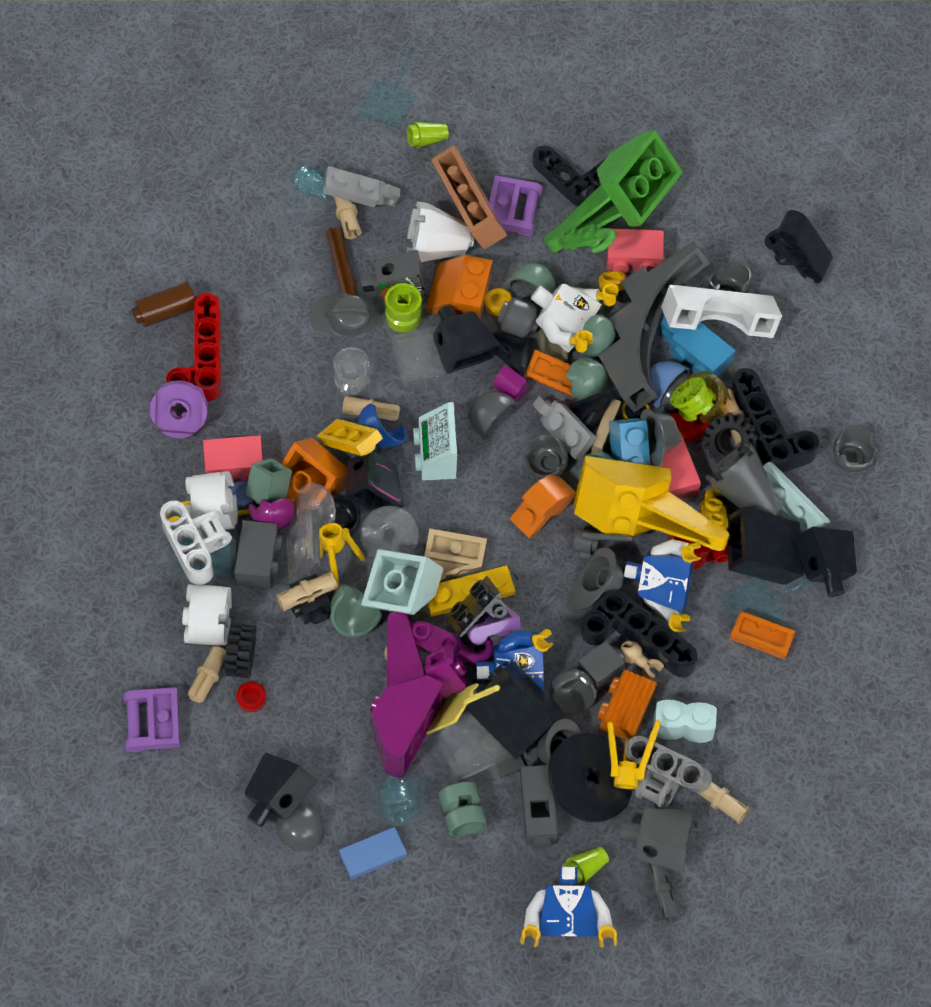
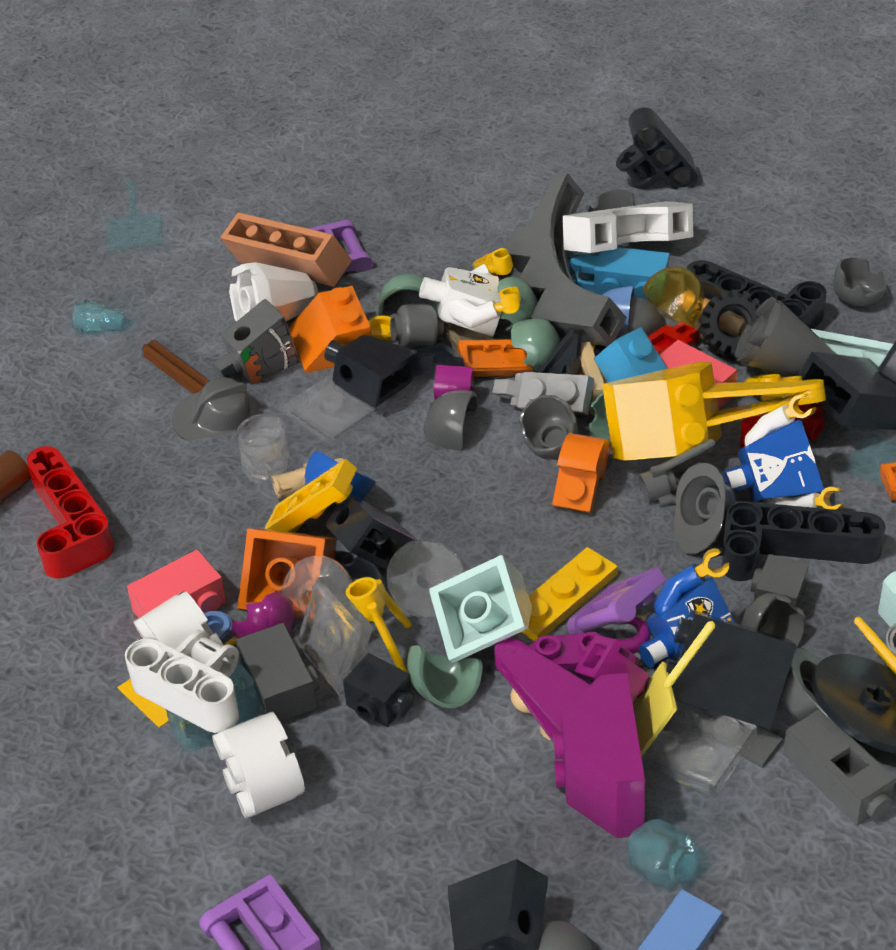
camera: 25 degrees left, 20 degrees down
medium lavender plate [150,380,208,438] -> none
tan axle [188,646,226,703] -> none
black tyre [224,623,257,679] -> none
red tile [236,682,266,713] -> none
sand green brick [245,458,292,505] -> none
tan pin [276,571,338,612] -> none
light grey hinge [323,166,400,208] -> none
tan pin [333,196,362,239] -> none
lime wheel [385,283,422,333] -> none
lime cone [407,122,449,149] -> none
light aqua slope [413,402,457,480] -> none
tan wing [424,529,487,581] -> none
sand green wheel [439,782,487,837] -> none
black hinge [447,575,507,637] -> none
black beam [532,146,606,207] -> none
bright green slope [544,130,683,253] -> none
orange brick [597,670,657,740] -> none
coral brick [606,228,664,273] -> none
tan arm [620,640,664,681] -> none
dark grey piece [640,409,682,467] -> none
lime wheel [670,377,716,421] -> none

